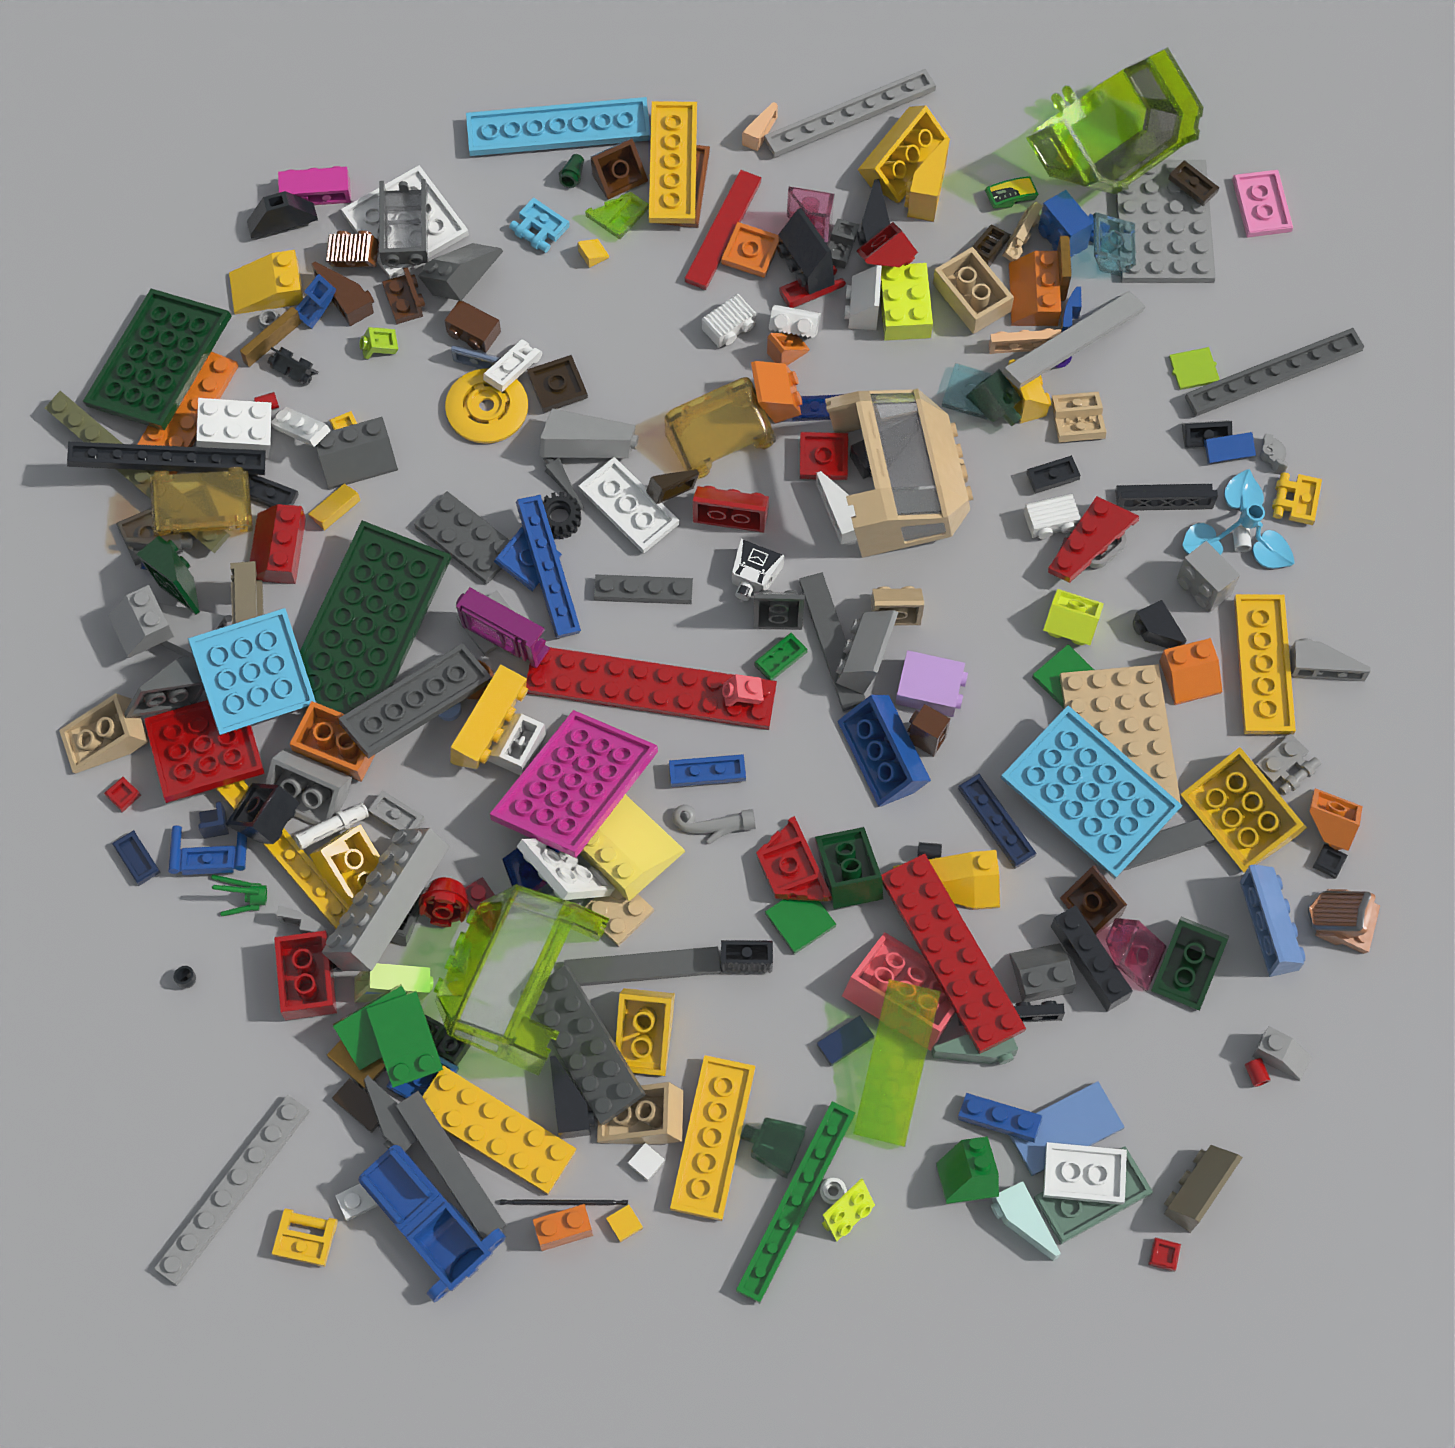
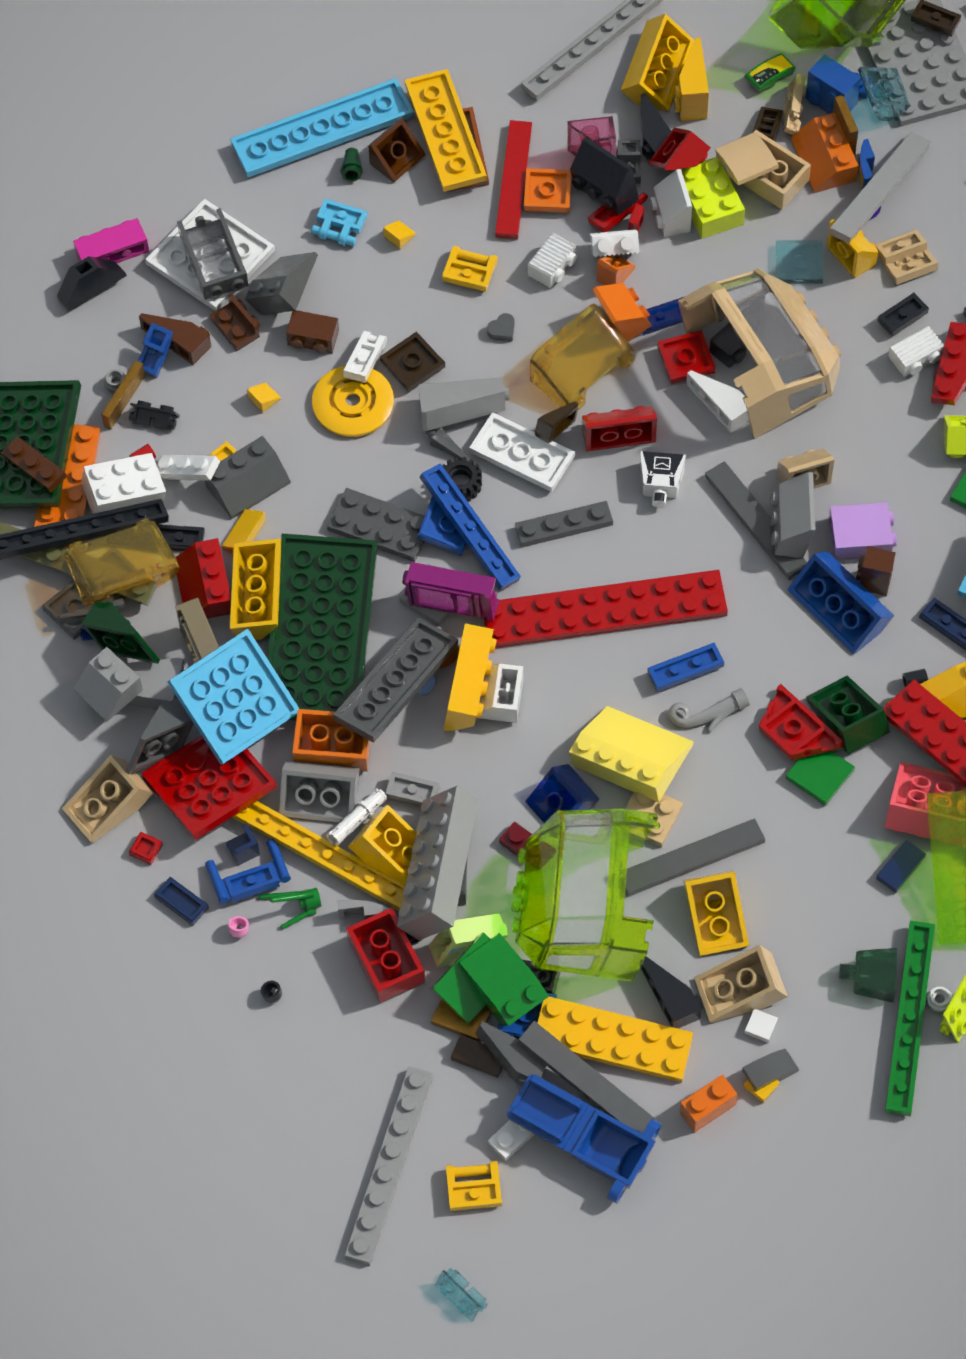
camera: 15 degrees left, 5 degrees down
black slope [226,783,300,844] -> none
yellow slope [229,250,304,315] -> none
dark orange brick [326,231,379,267] -> none
lime bracket [359,327,398,359] -> none
red cone [418,877,470,927] -> none
sand blue slope [451,346,501,369] -> none
dark pink plate [490,710,658,858] -> none
black piece [500,1199,628,1205] -> none
white plate [517,838,615,900] -> none
dark grey plate [524,965,646,1125] -> none
clear neon green wing [585,192,649,239] -> none
yellow plate [670,1055,756,1221] -> none
black brick [721,940,773,974] -> none
coral bracket [722,674,764,706] -> none
light nougat slope [742,102,778,151] -> none
dark grey slope [753,590,805,630] -> none
green plate [754,633,808,680] -> none
clear green torso [966,369,1022,426] -> none
light nougat plate [988,328,1061,354] -> none
none -> reddish brown plate [1,436,67,493]
none -> bright pink hinge [228,916,249,938]
none -> yellow slope [230,538,281,640]
none -> yellow slope [247,382,281,412]
none -> clear light blue hinge [435,1268,488,1322]
none -> yellow plate [442,245,498,292]
none -> dark grey tile [487,313,515,341]
none -> red tile [628,204,644,233]
none -> tan slope [715,132,779,186]
none -> dark grey slope [742,1049,799,1092]

